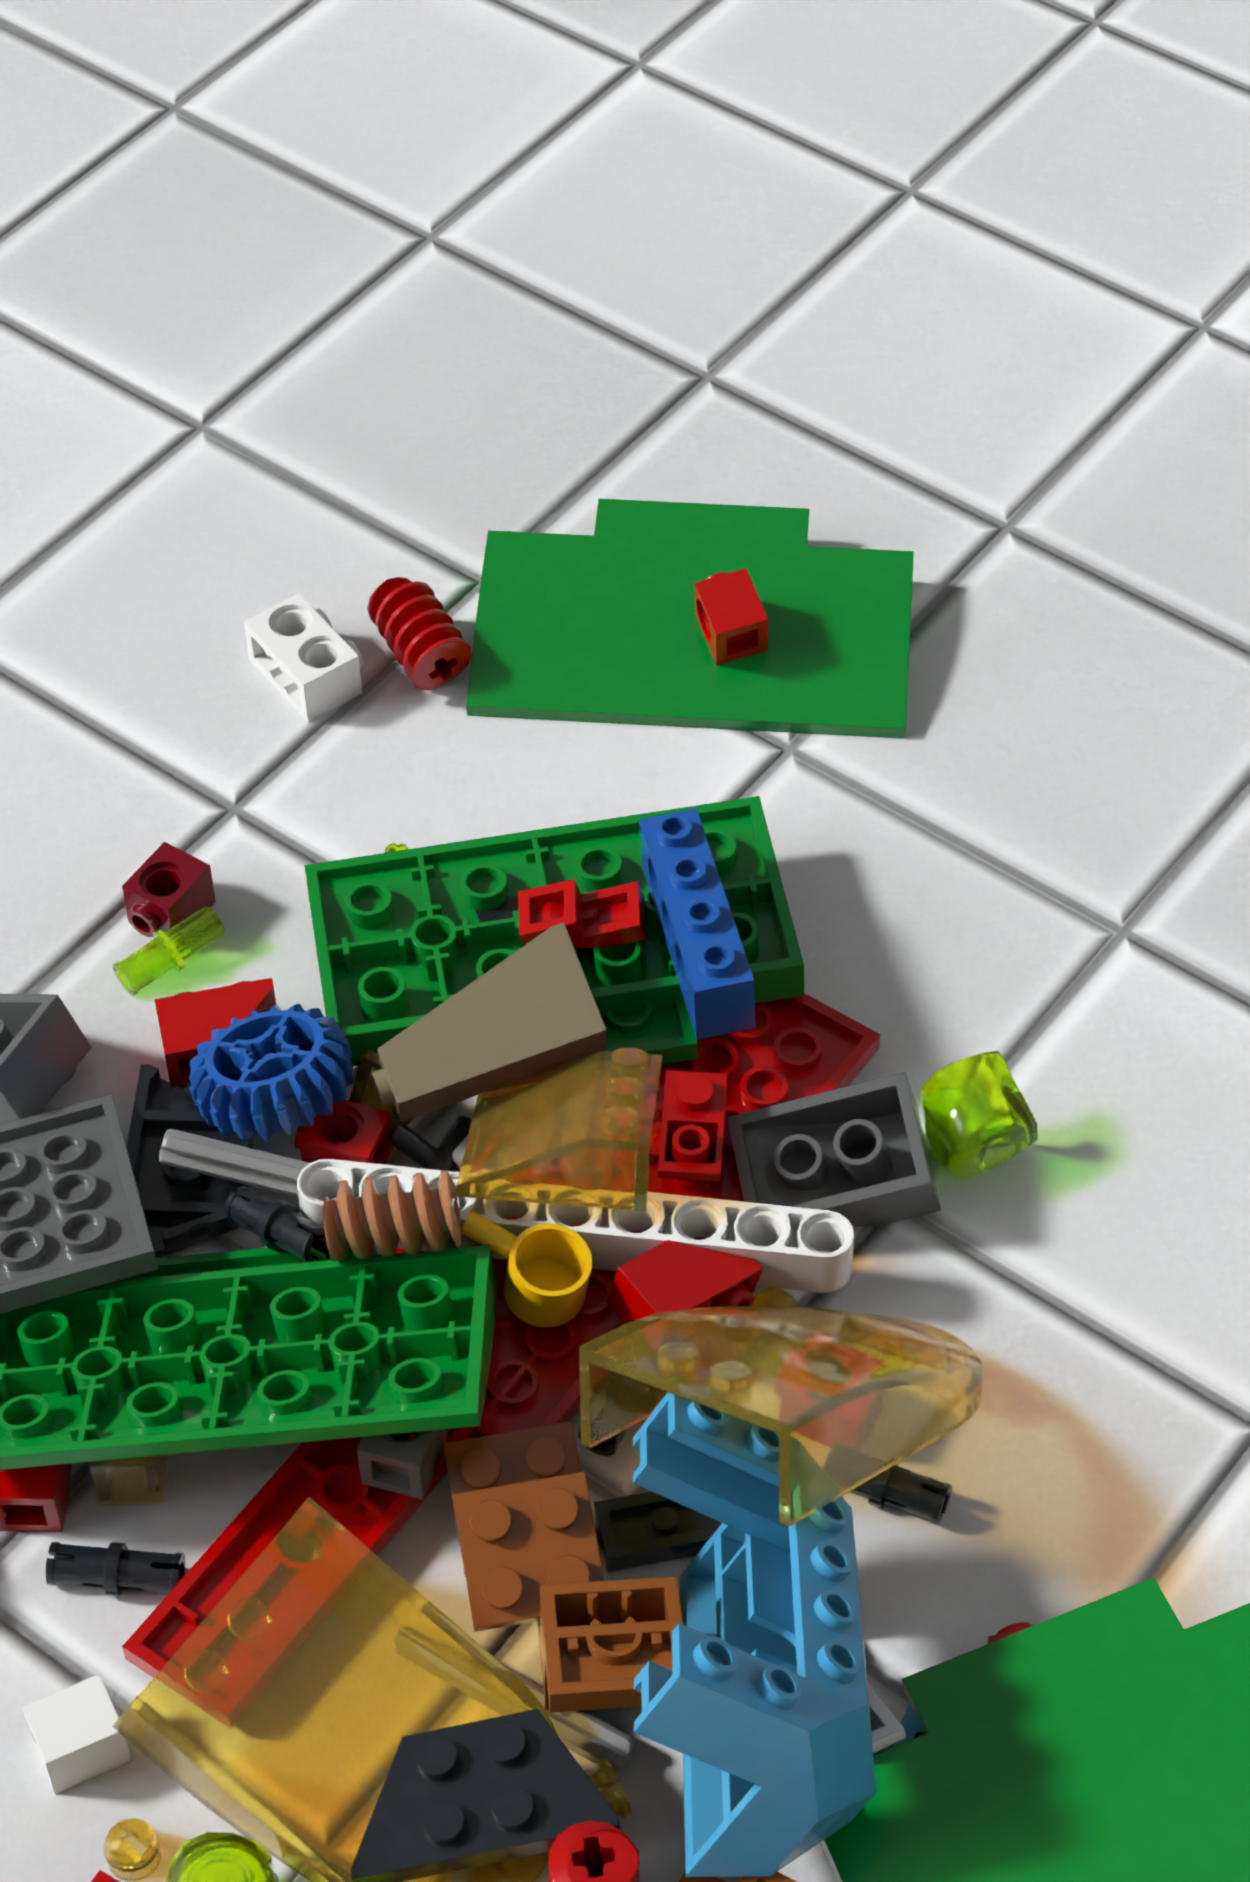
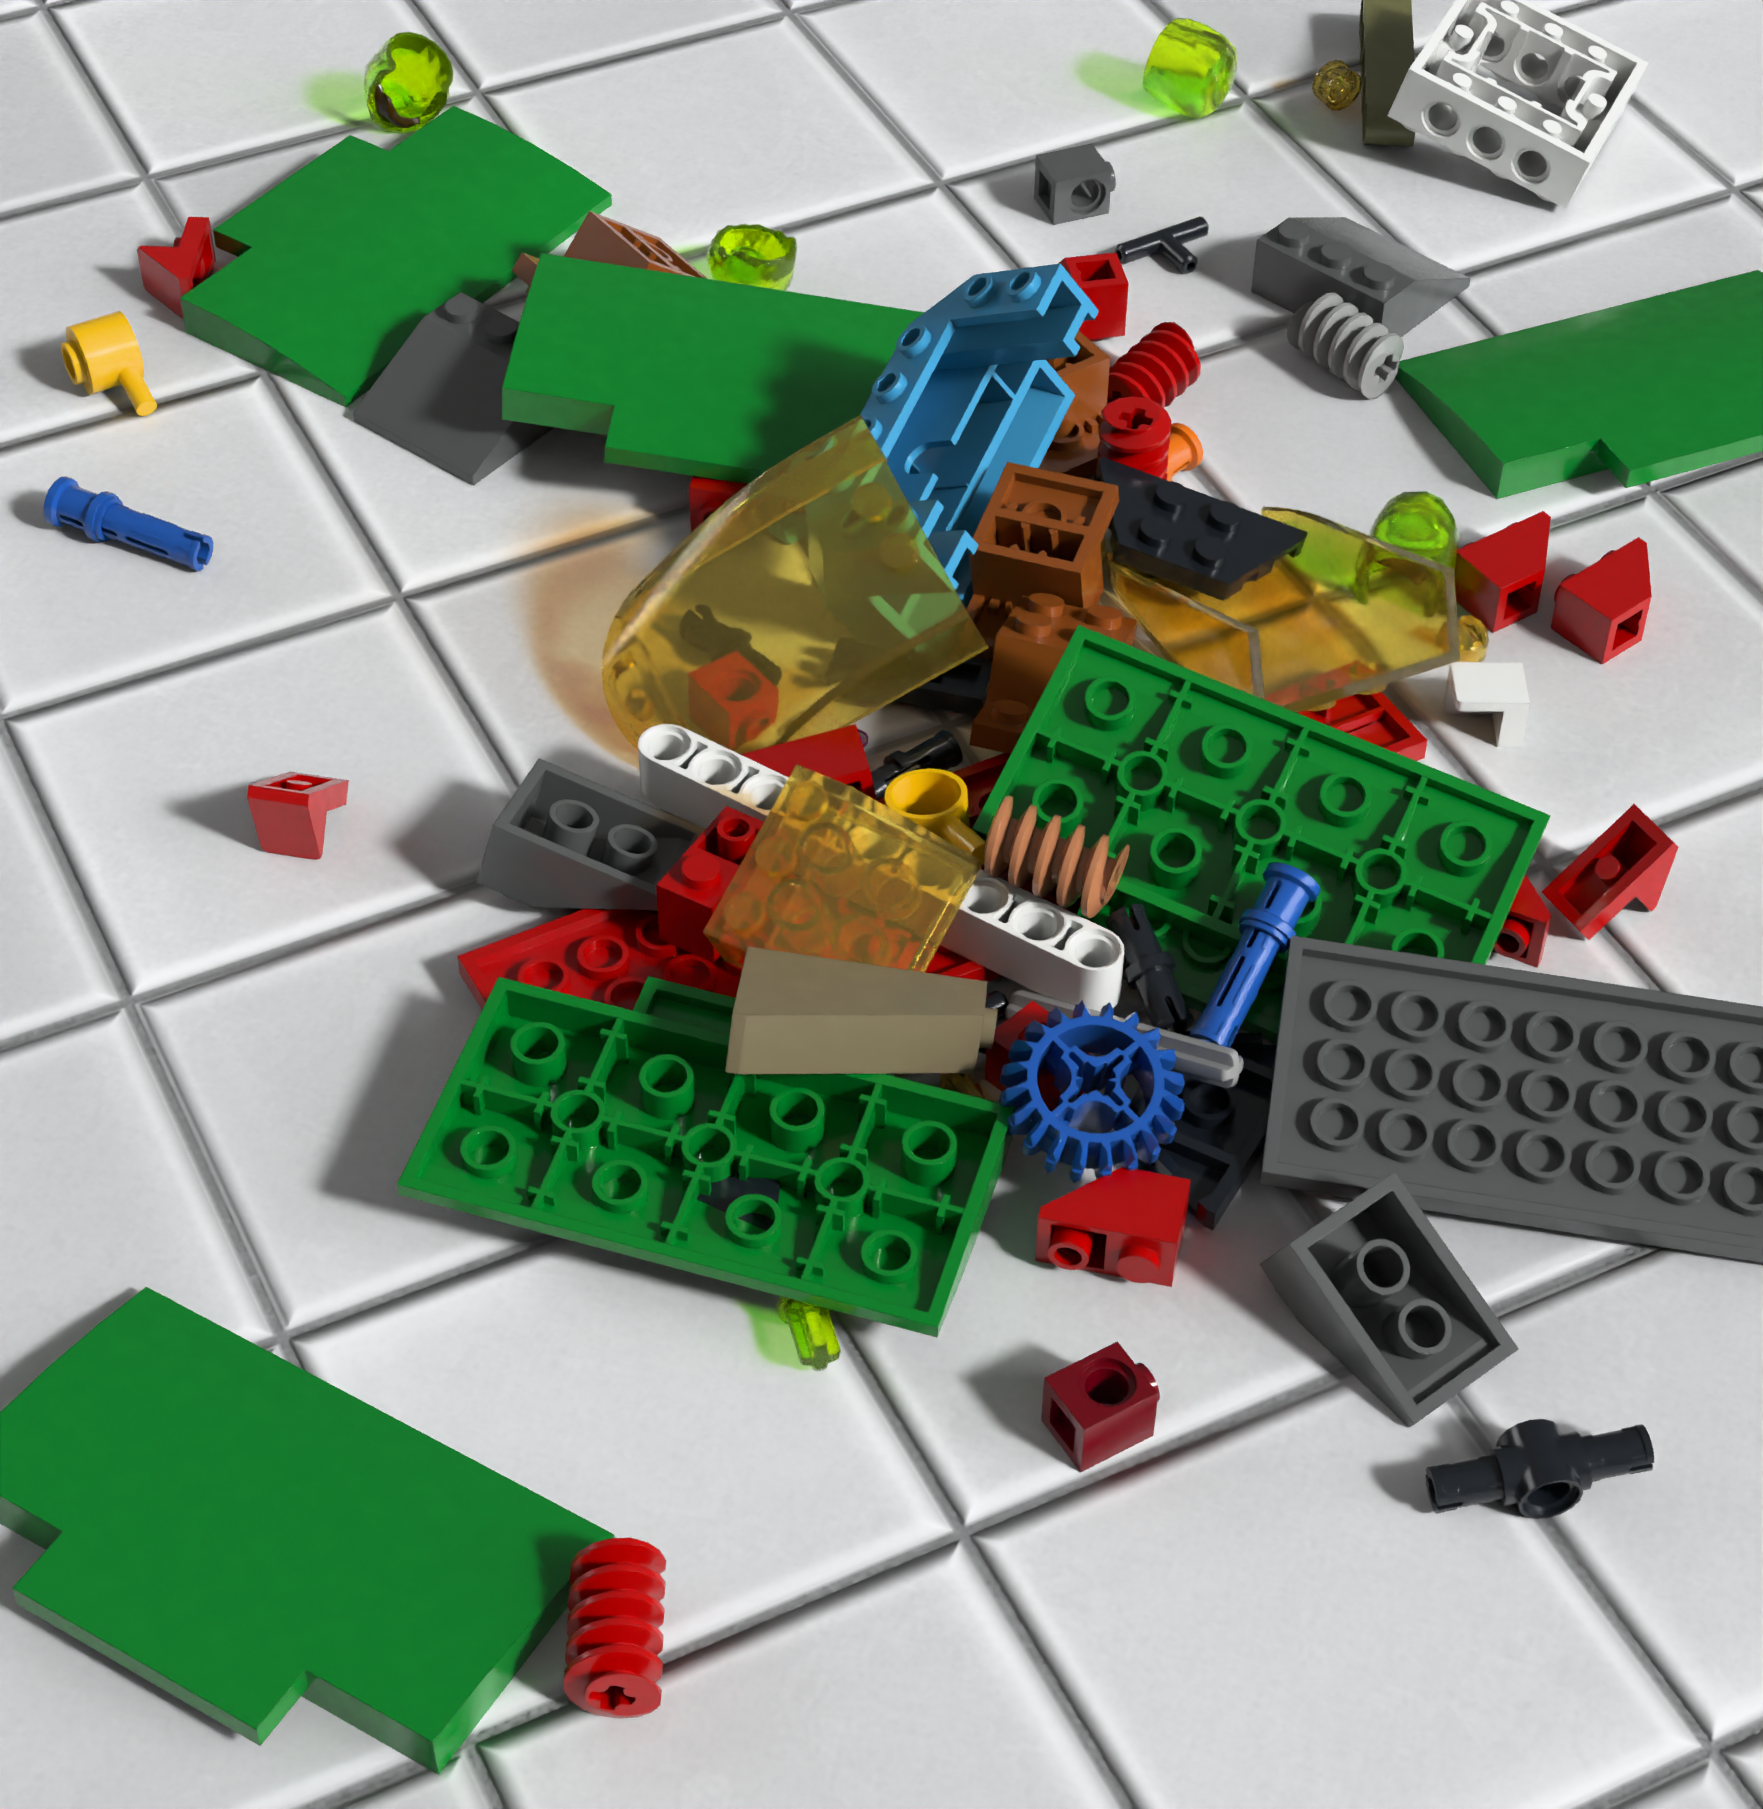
camera: 155 degrees left, 5 degrees down
clear neon green axle [112,907,225,996] -> none
white brick [244,593,364,722] -> none
red slope [518,879,647,948] -> none
blue brick [639,808,756,1040] -> none
red brick [694,568,768,665] -> none
clear neon green piece [920,1051,1038,1180] -> none
none -> red slope [247,771,349,860]
none -> blue pin [1189,862,1321,1048]

